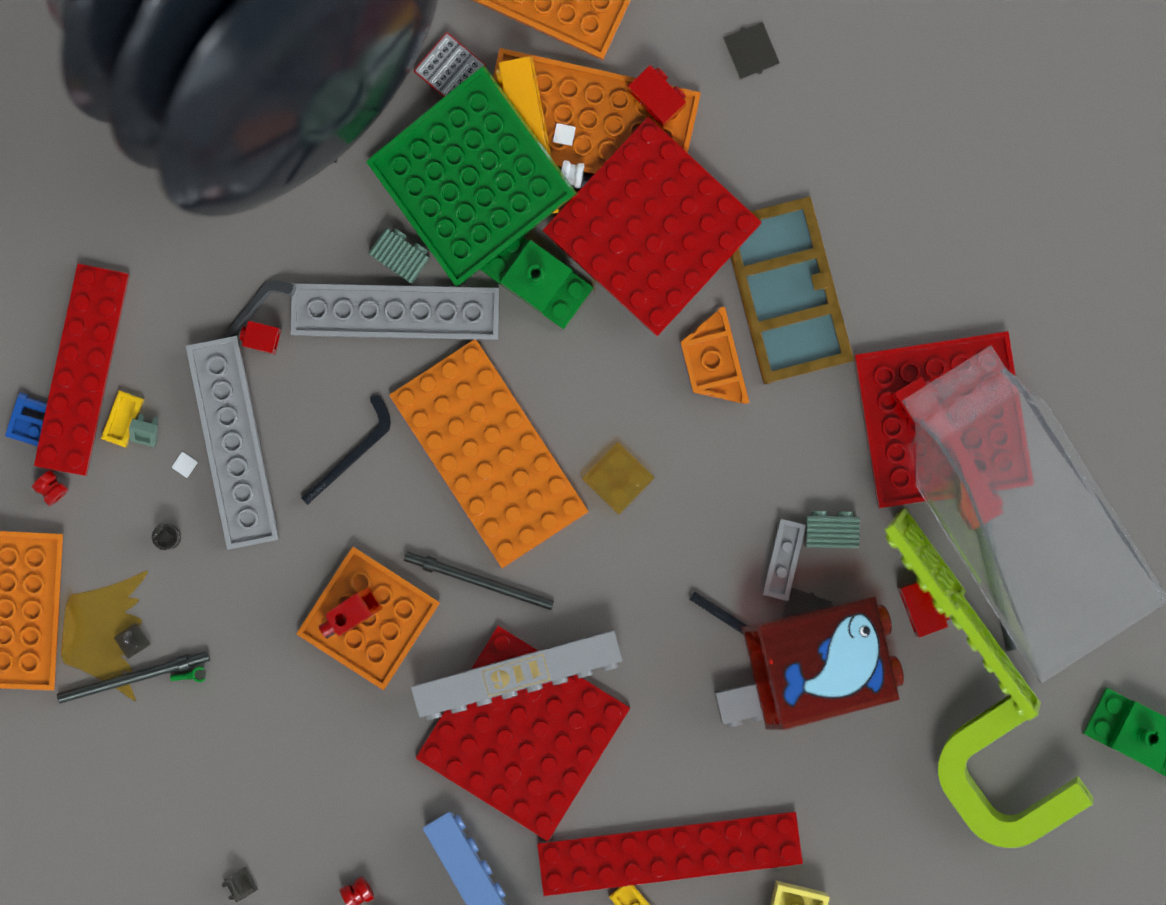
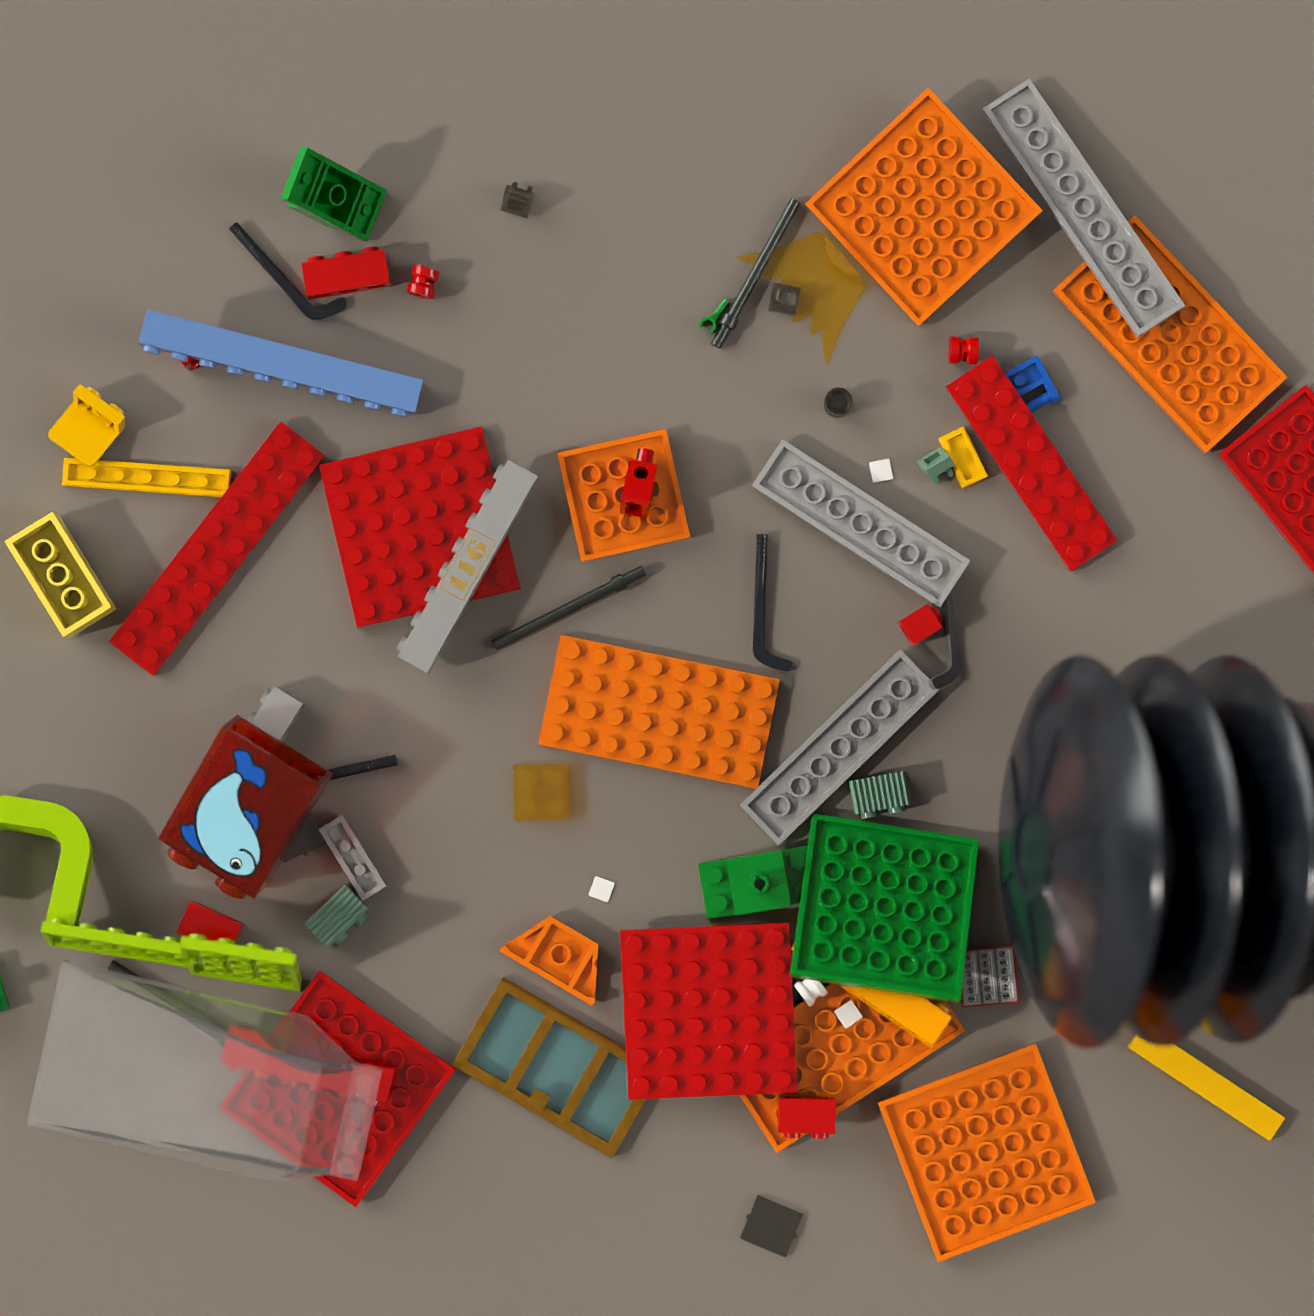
camera: 135 degrees right, 0 degrees up
none -> white sticker [589,876,615,902]

